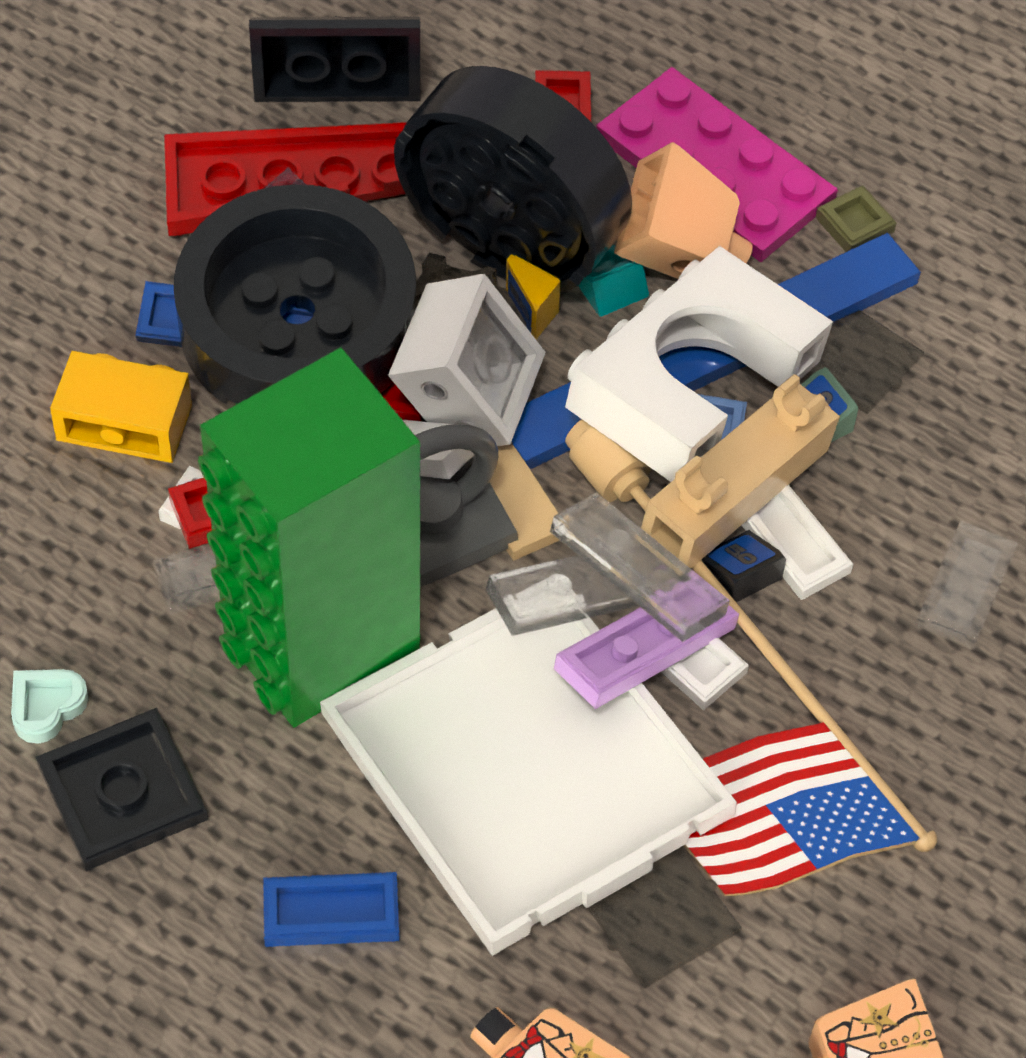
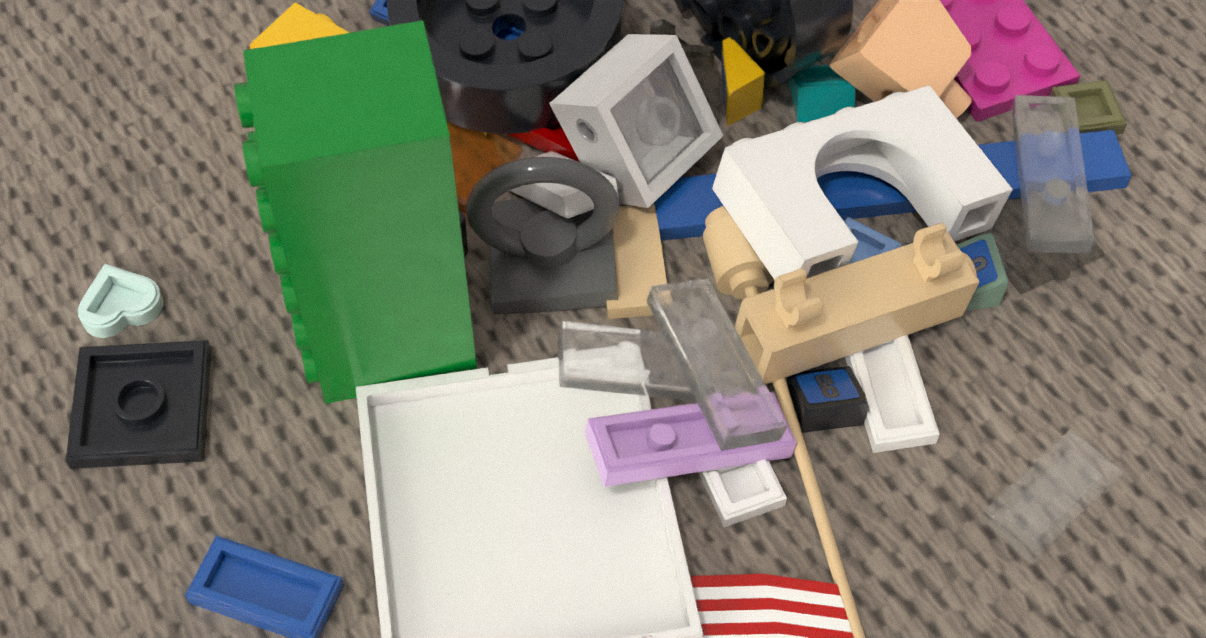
camera: 25 degrees right, 0 degrees up
none -> clear tile [1011,95,1095,254]

